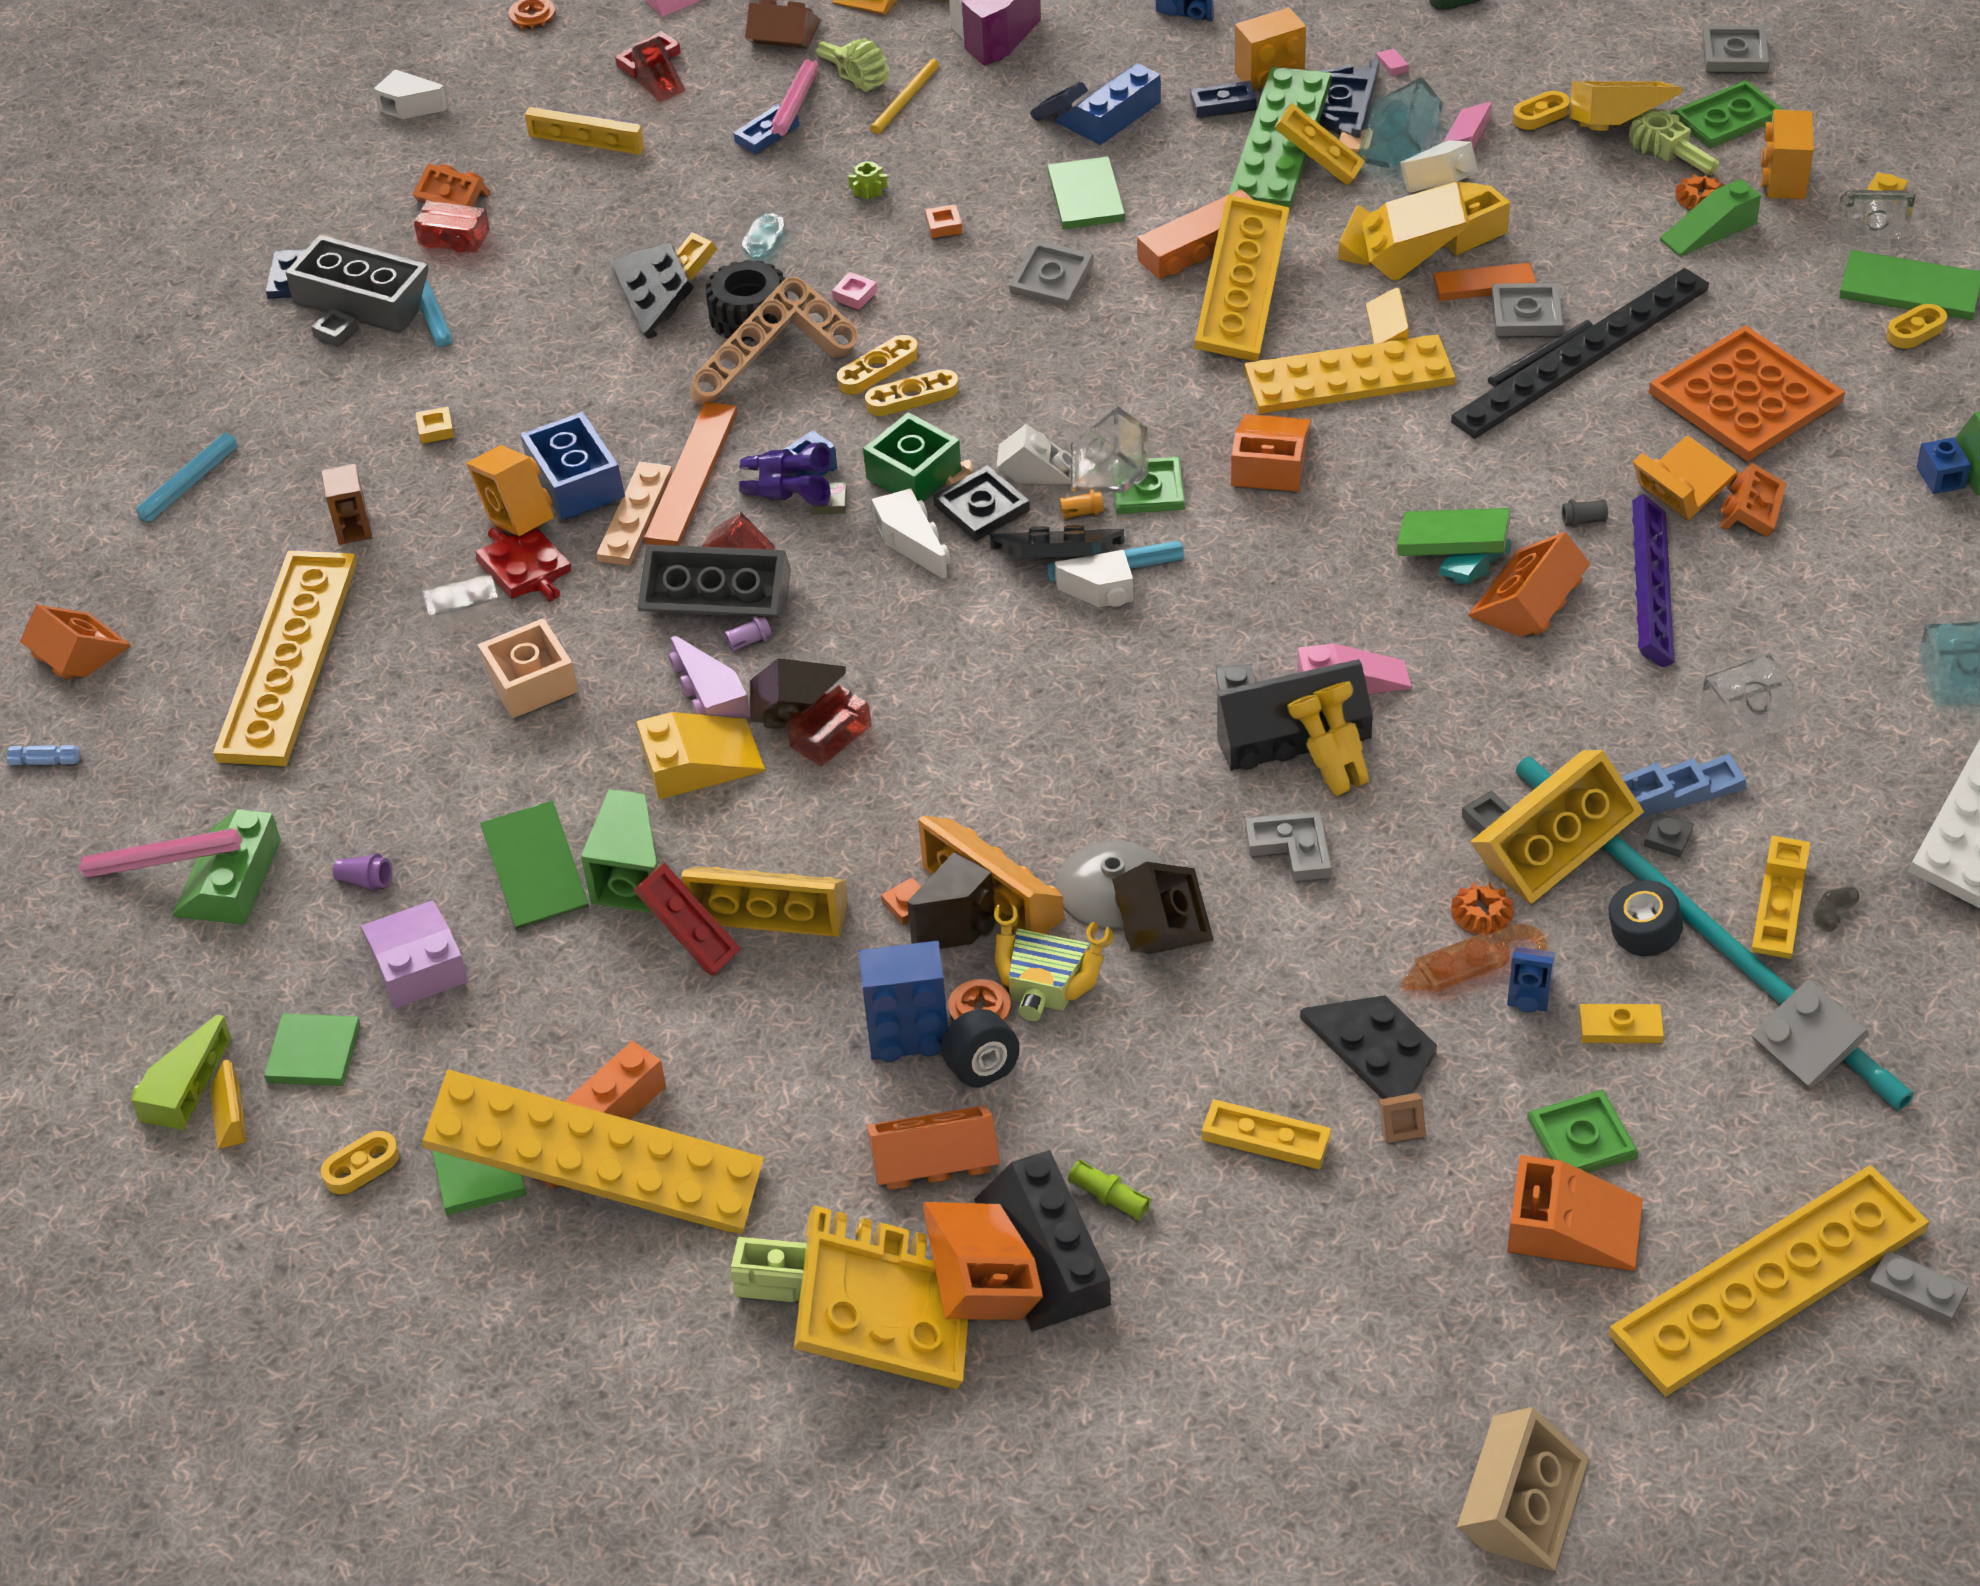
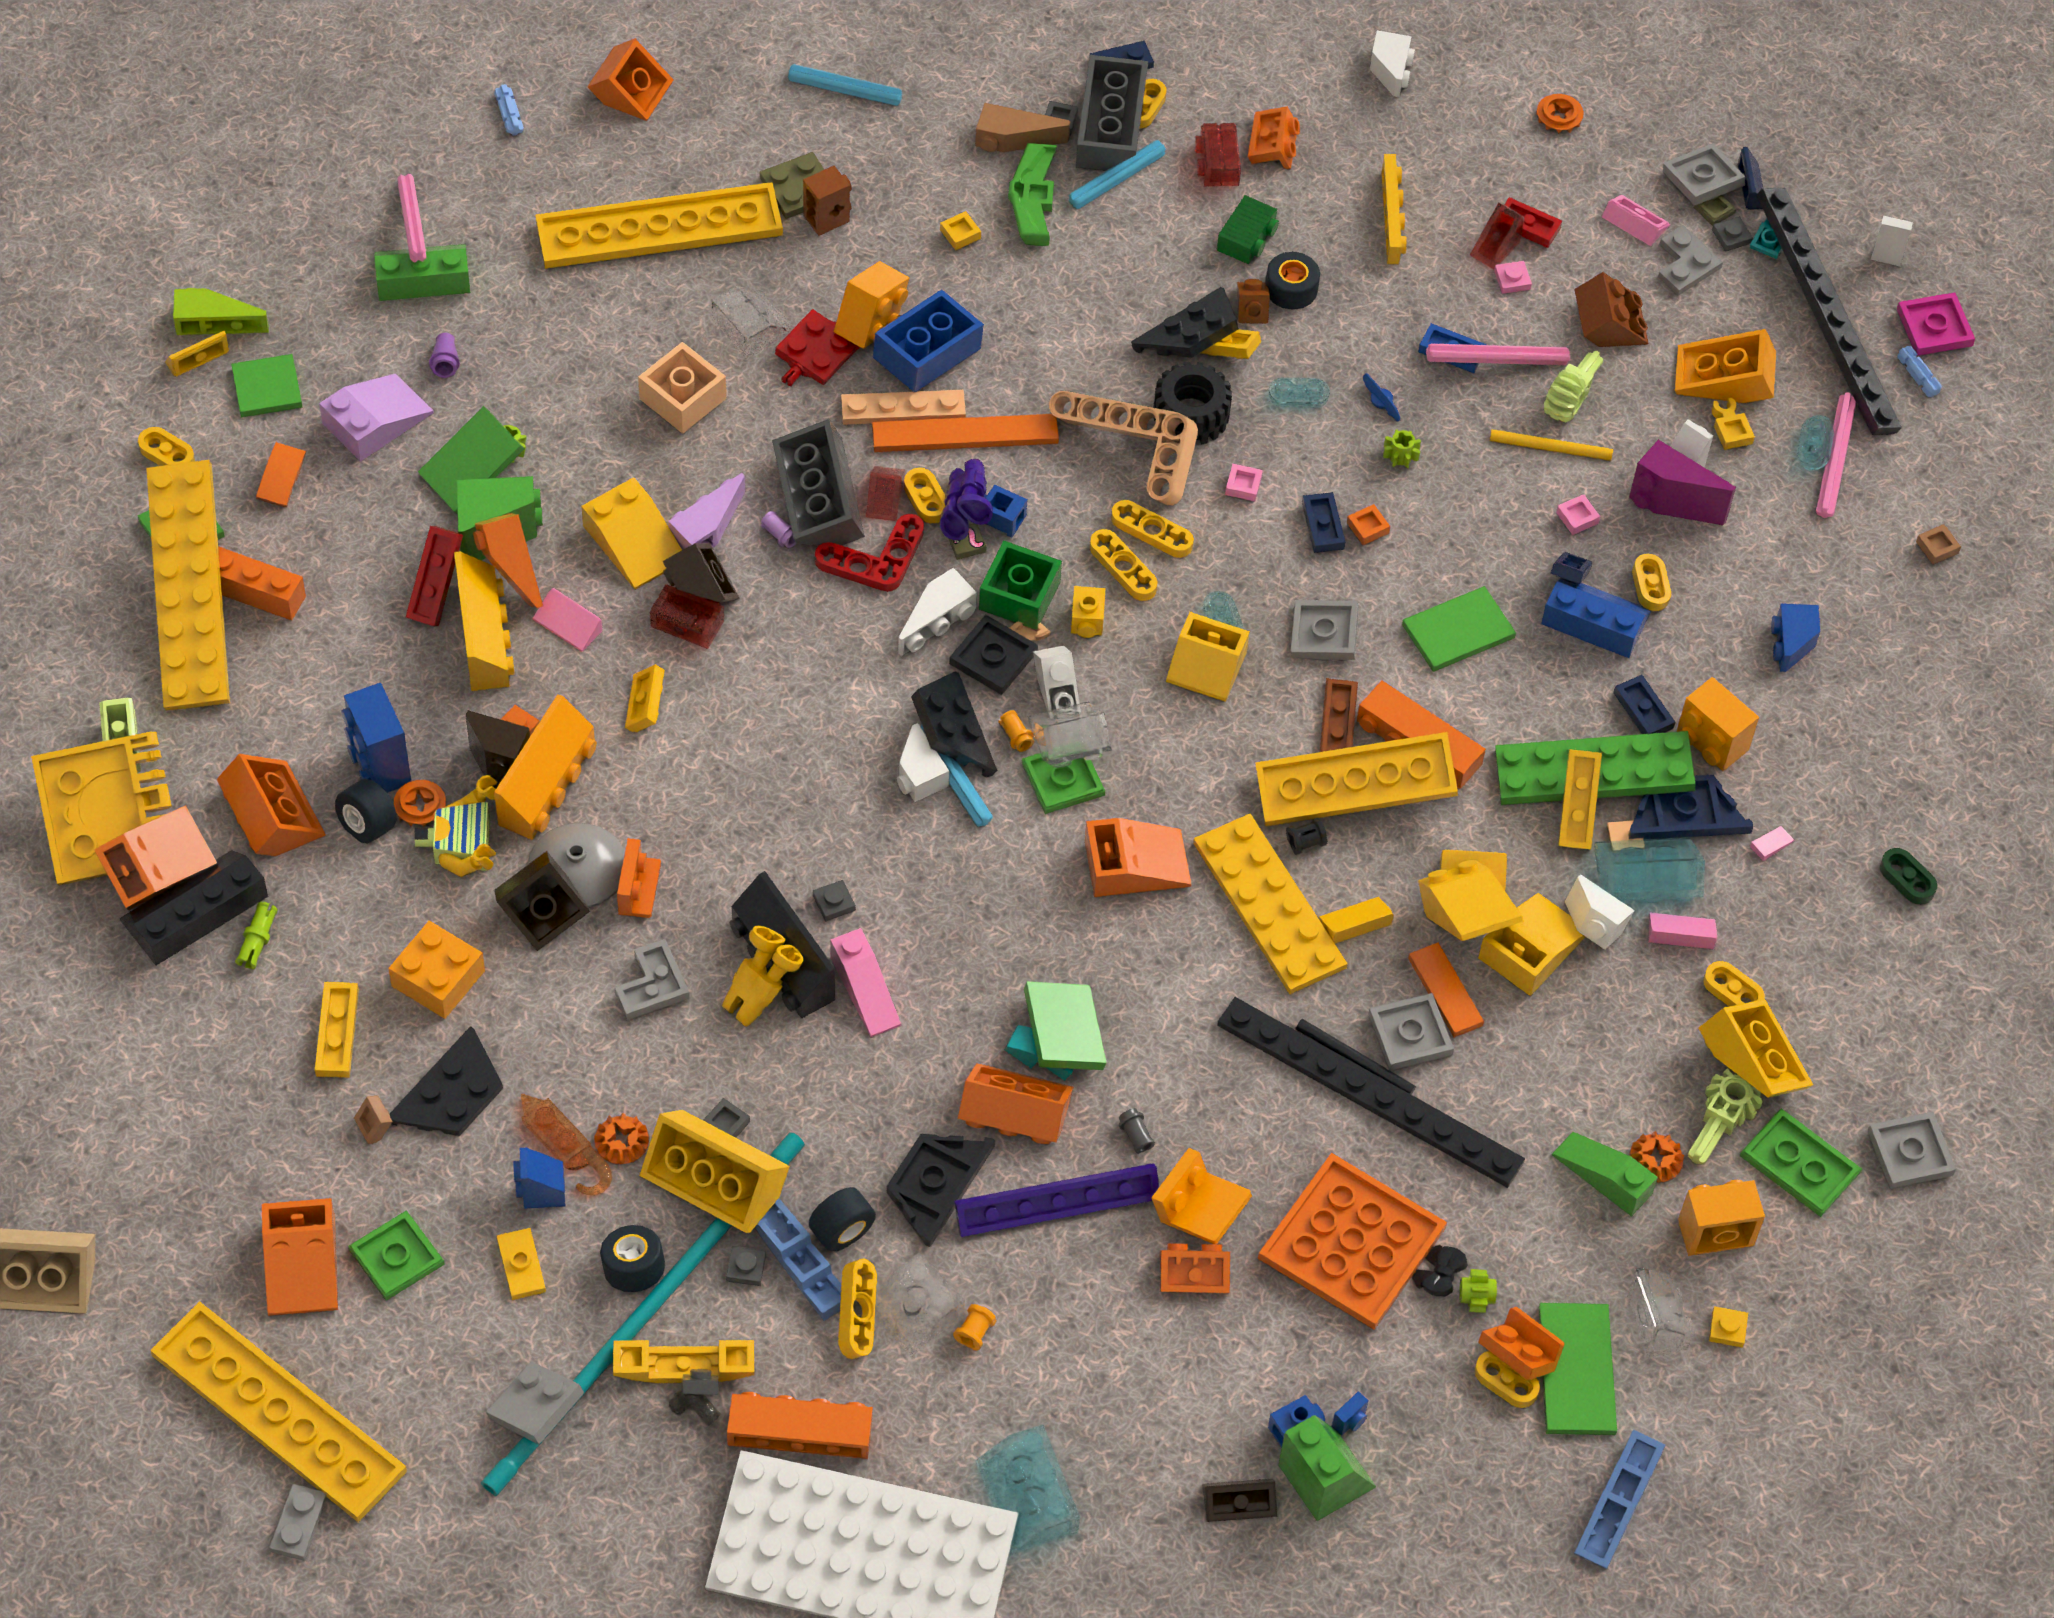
camera: 65 degrees right, 10 degrees up
none -> orange slope [256,442,306,508]
none -> light orange brick [388,921,485,1019]
none -> orange slope [473,513,543,608]
none -> bright pink slope [533,588,602,652]
none -> orange bracket [617,838,661,918]
none -> yellow plate [625,664,665,732]
none -> dark grey plate [682,1369,719,1395]
none -> orange brick [727,1392,873,1459]
none -> olive plate [760,152,824,219]
none -> black wheel [809,1187,876,1252]
none -> red beam [815,514,924,592]
none -> yellow beam [838,1259,877,1359]
none -> black wing [887,1134,995,1247]
none -> yellow plate [904,468,946,523]
none -> light orange bush [953,1304,997,1351]
none -> medium nougat slope [975,103,1071,152]
none -> bright green plate [1008,143,1057,246]
none -> yellow brick [1071,586,1106,638]
none -> yellow slope [1166,612,1250,702]
none -> clear light blue plate [1203,591,1244,629]
none -> green brick [1217,195,1279,265]
none -> dark orange bracket [1237,279,1270,324]
none -> black wheel [1265,251,1320,310]
none -> black bush [1286,818,1328,855]
none -> dark blue plate [1302,492,1346,553]
none -> dark orange tile [1320,678,1358,752]
none -> blue plate [1331,1391,1369,1436]
none -> blue piece [1363,373,1400,421]
none -> black piece [1412,1245,1468,1297]
none -> lime gear [1459,1269,1497,1313]
none -> orange bracket [1478,1307,1564,1381]
none -> bright pink plate [1494,261,1532,294]
none -> bright pink plate [1556,494,1600,535]
none -> yellow plate [1632,554,1671,611]

